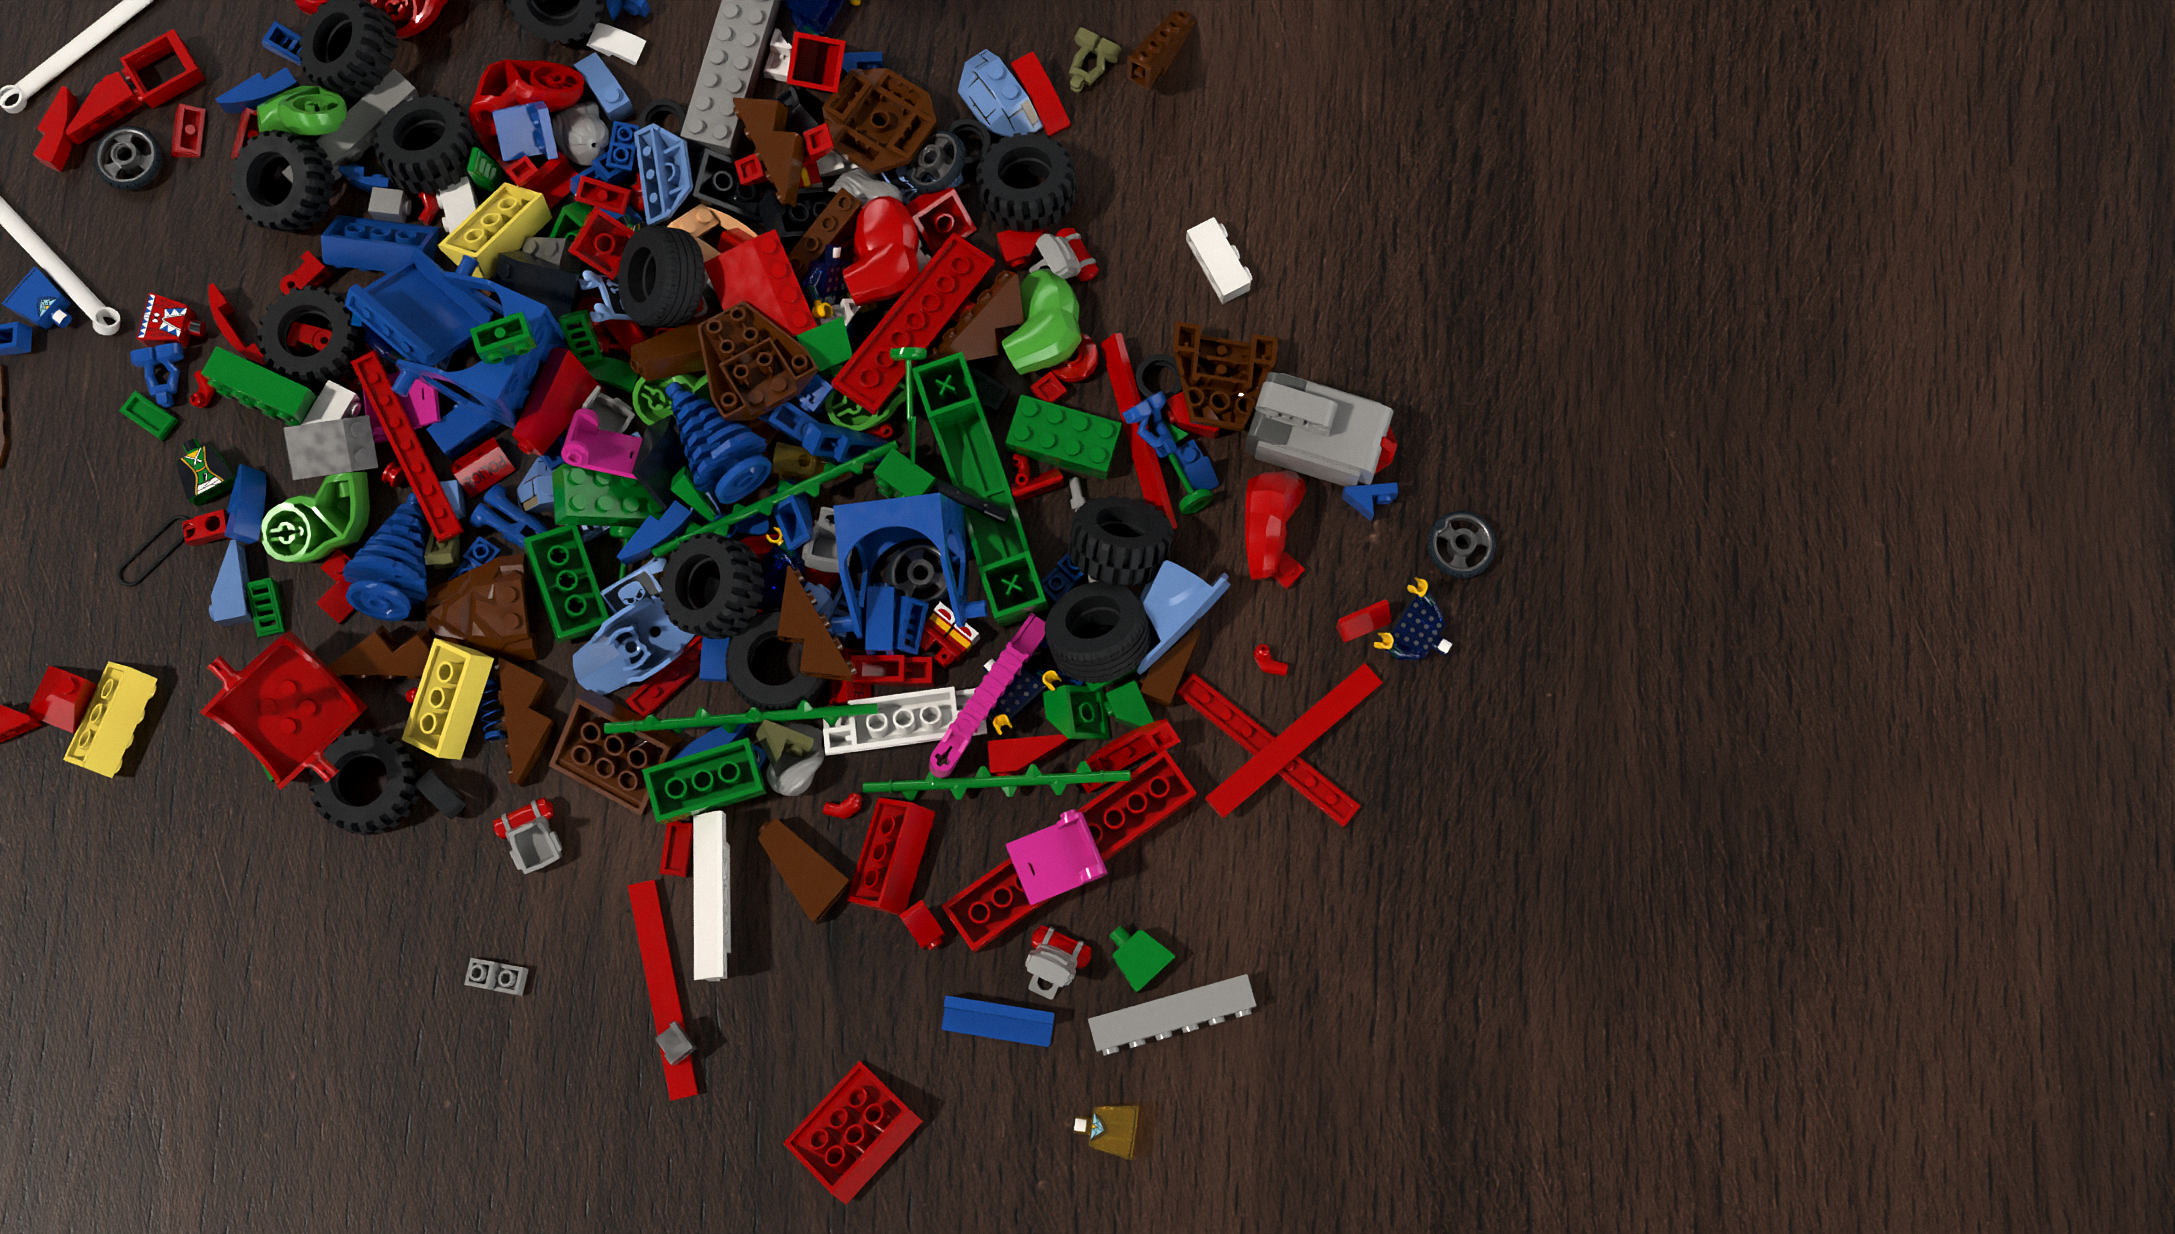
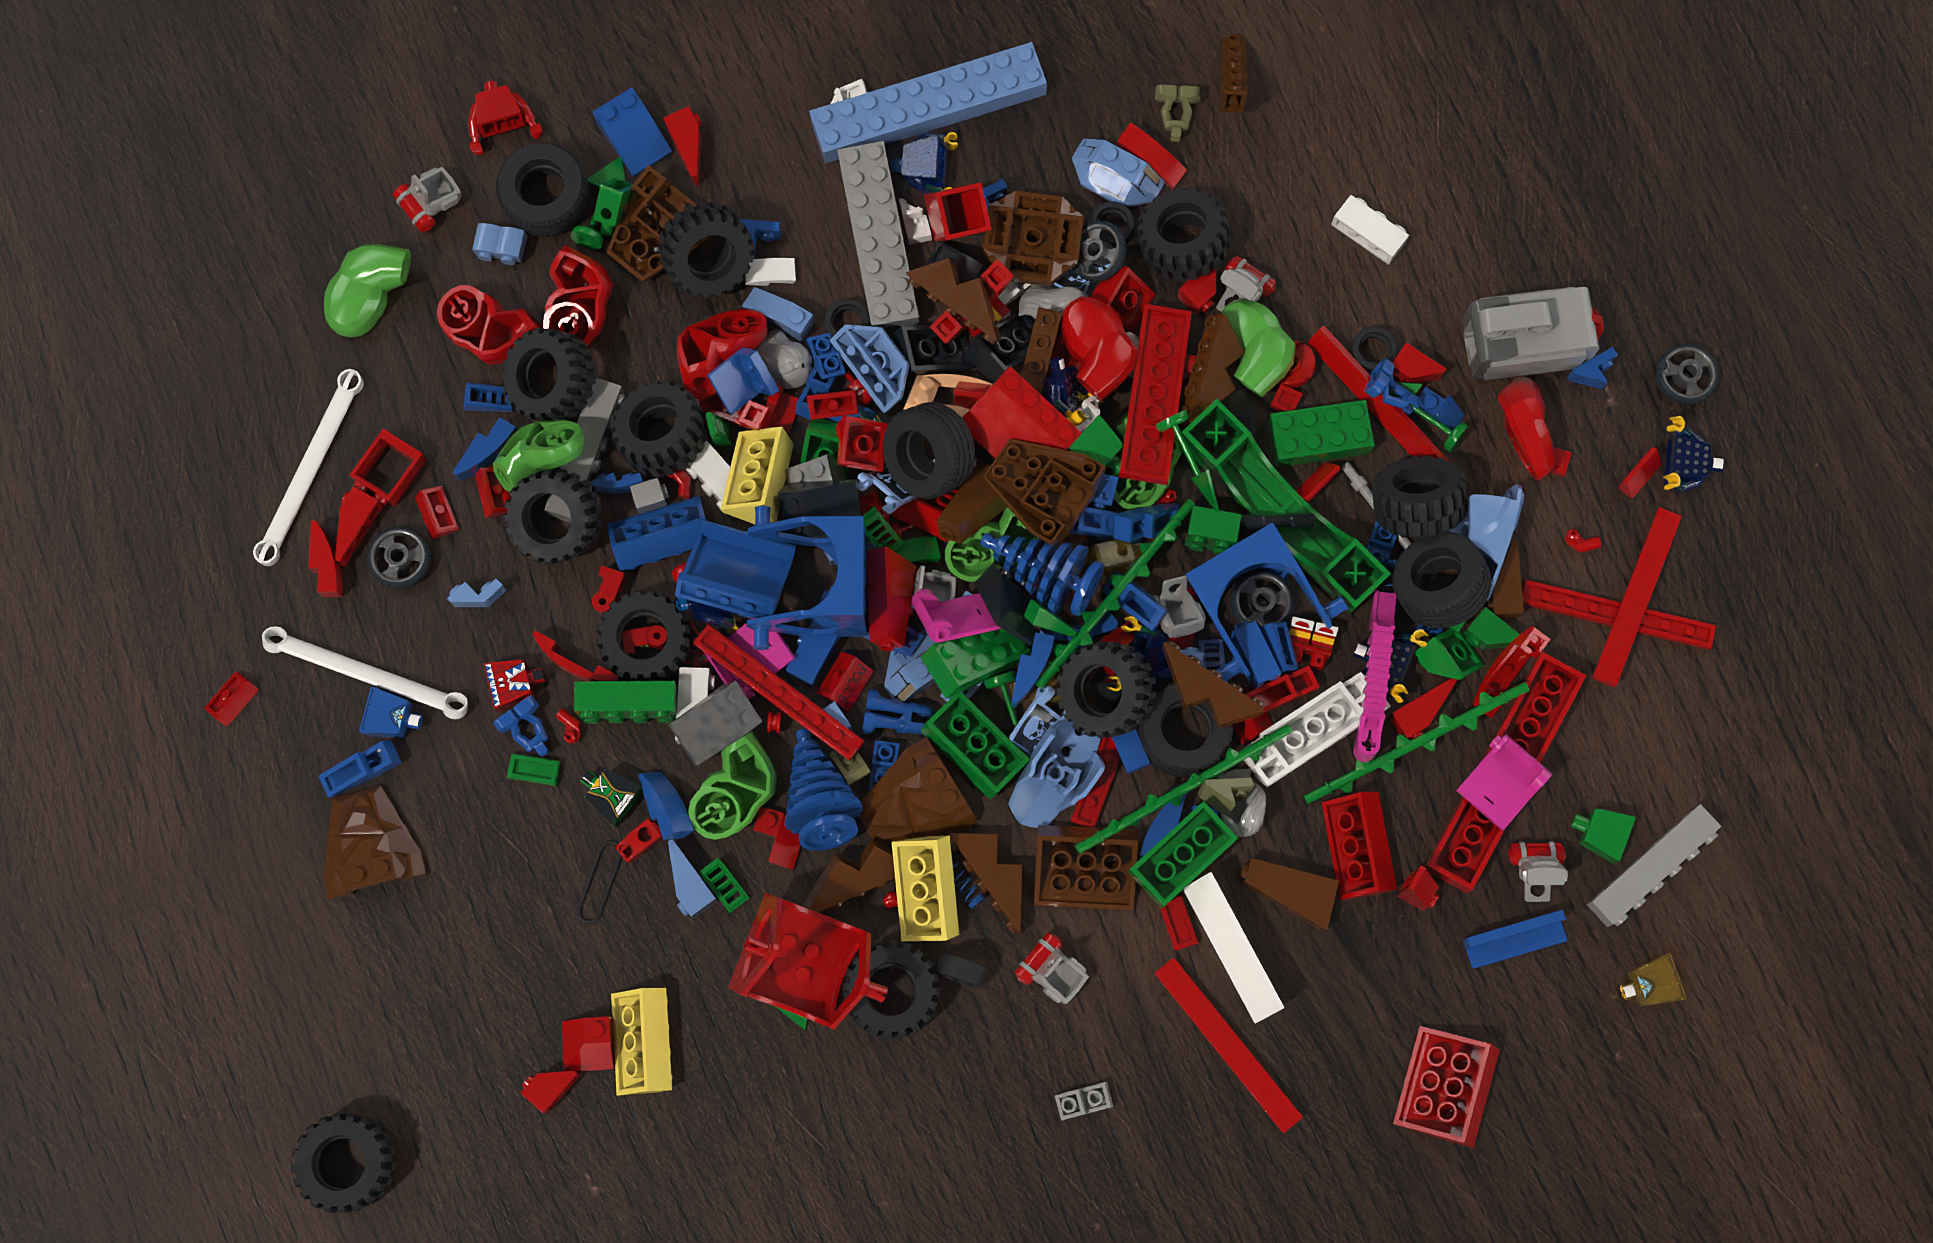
camera: 25 degrees left, 0 degrees up
green brick [469,312,537,364] -> none
flat silver panel [656,1021,697,1066] -> none
red arm [823,793,862,819] -> none
red arm [1011,453,1031,486] -> none
reddish brown wedge [1172,321,1278,431] -> none
none -> medium blue slope [447,579,507,607]

